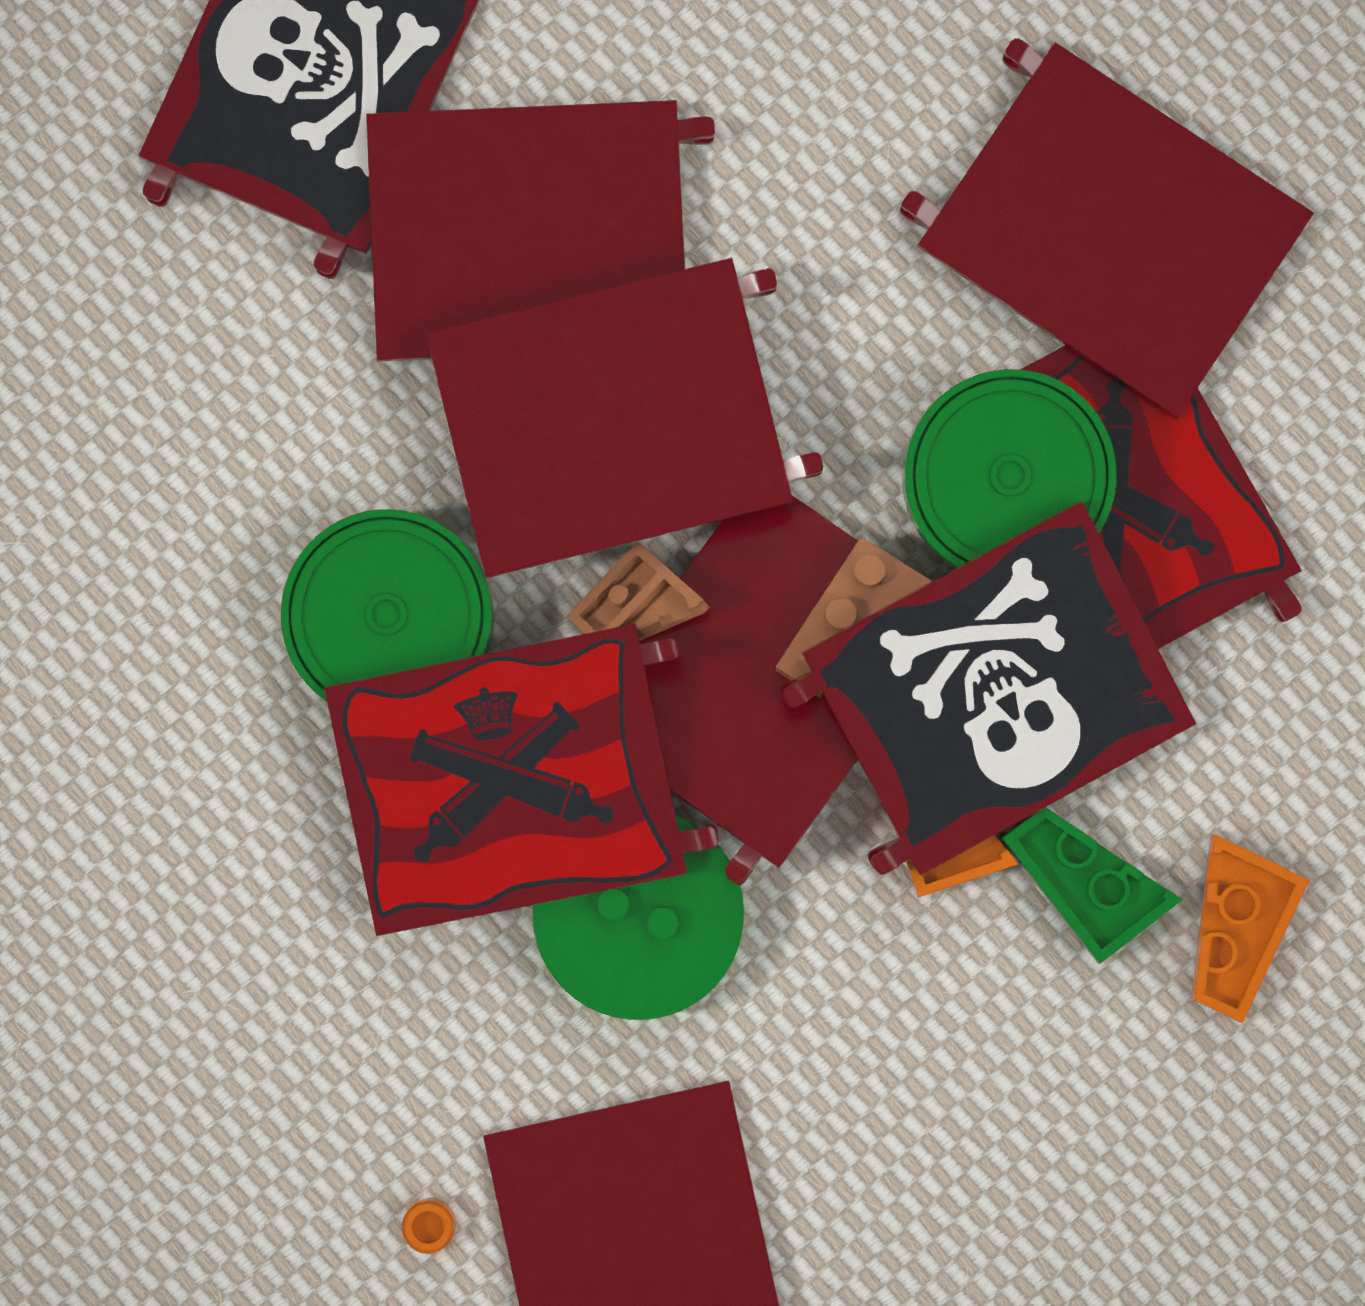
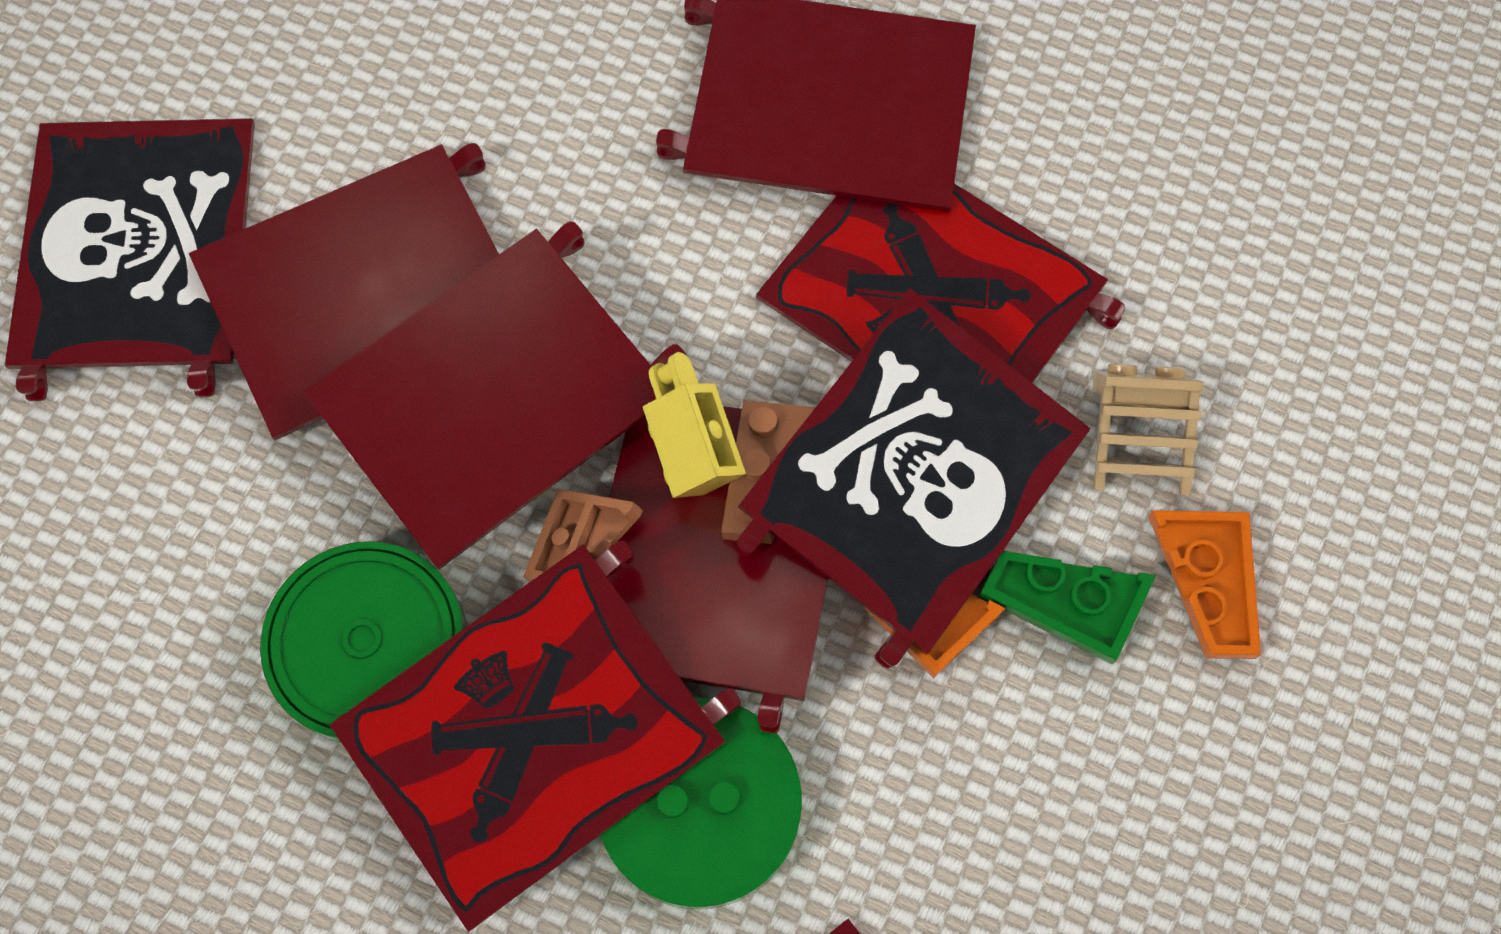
camera: 30 degrees left, 15 degrees down
green brick [902,369,1116,568] -> none
none -> light yellow brick [643,352,746,498]
none -> tan plate [1093,364,1204,495]

